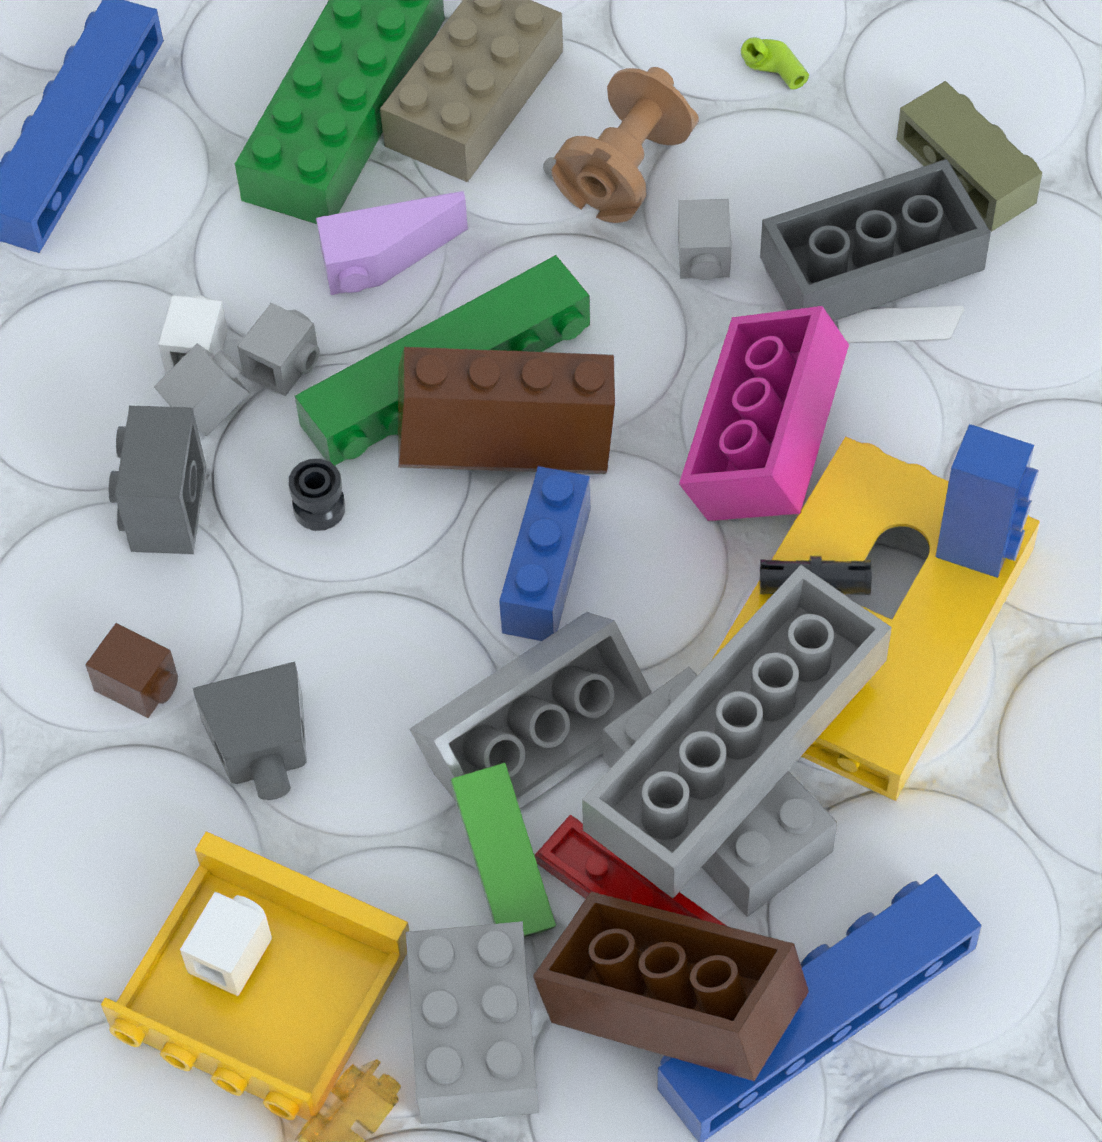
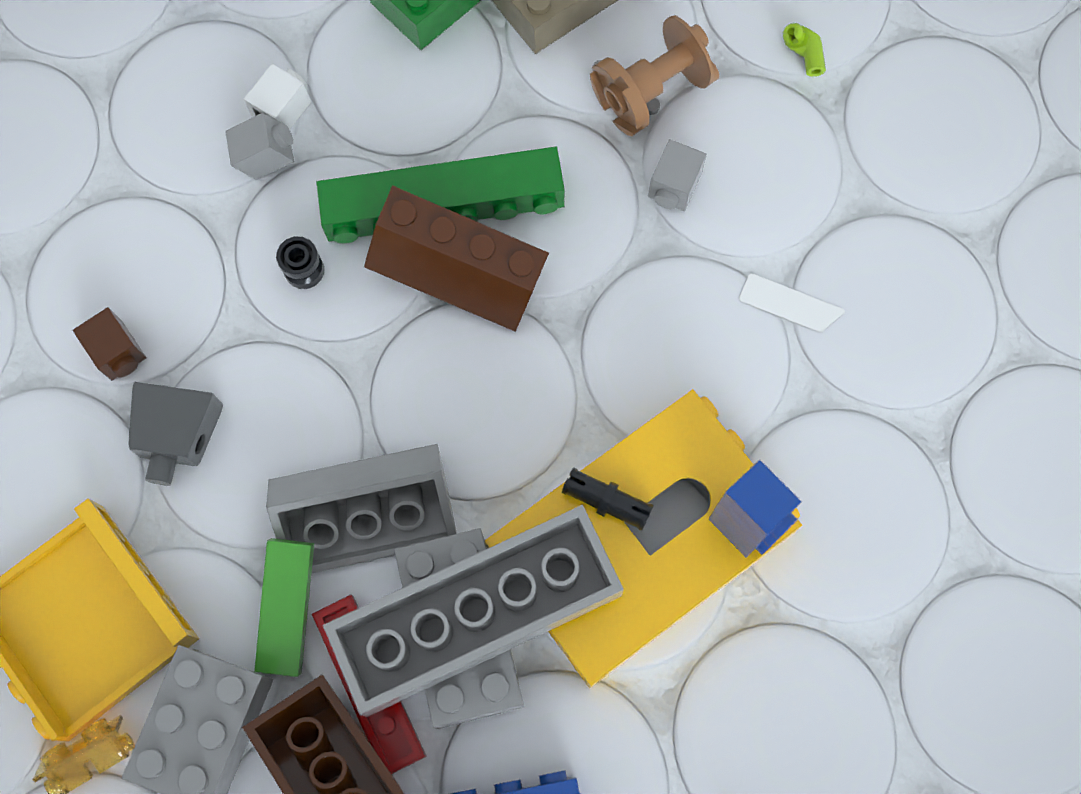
camera: 25 degrees right, 15 degrees up
dark grey brick [109,405,206,554] -> none
white brick [180,892,272,996] -> none
light grey brick [237,303,320,396] -> none
lavender slope [316,191,468,295] -> none
blue brick [499,466,591,641] -> none
dark pink brick [679,306,849,521] -> none
dark grey brick [760,159,991,321] -> none
olive brick [896,81,1043,232] -> none

